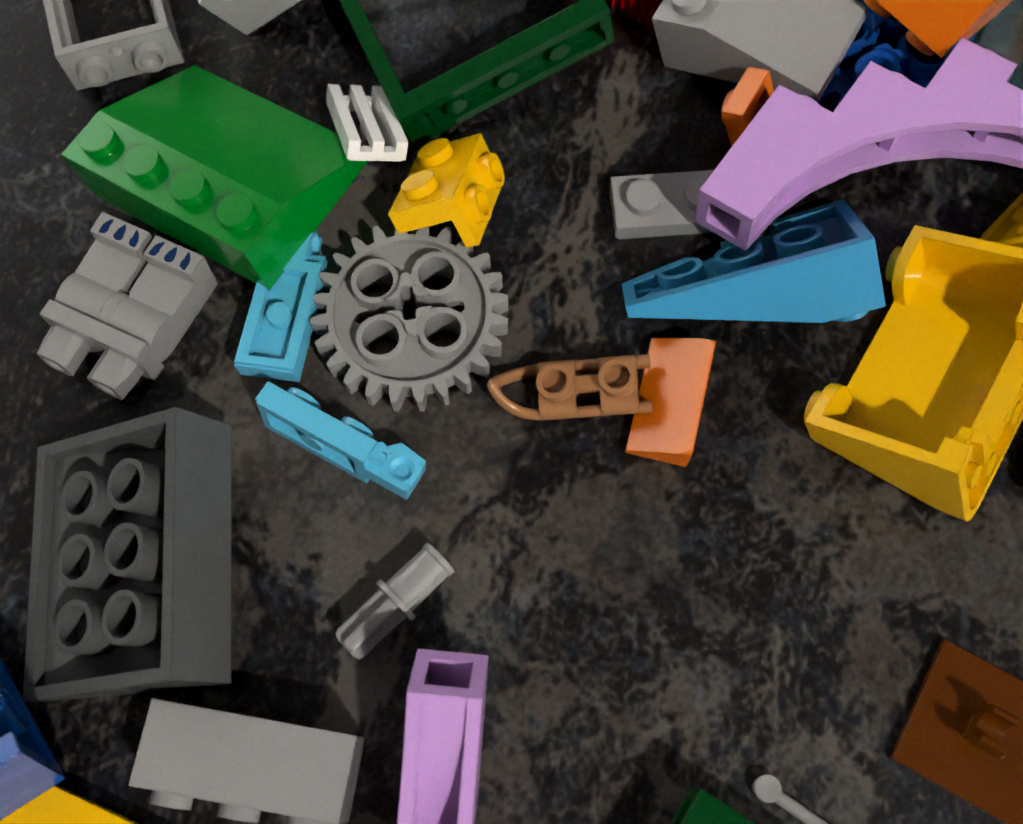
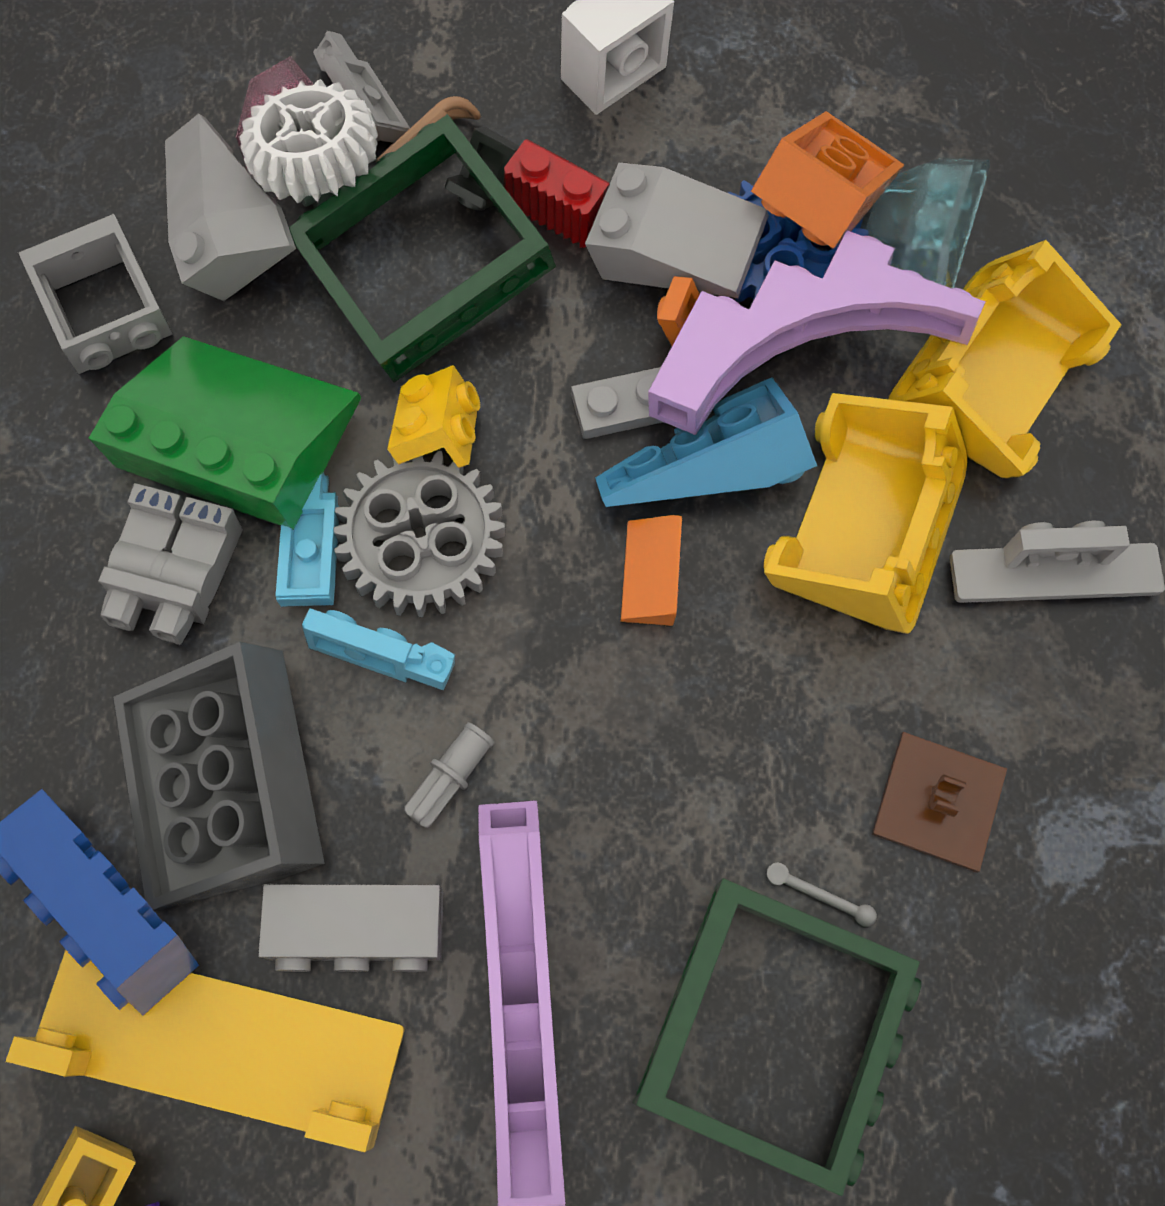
camera: 15 degrees left, 0 degrees up
white tile [326,84,408,162] -> none
medium nougat piece [487,354,653,421] -> none

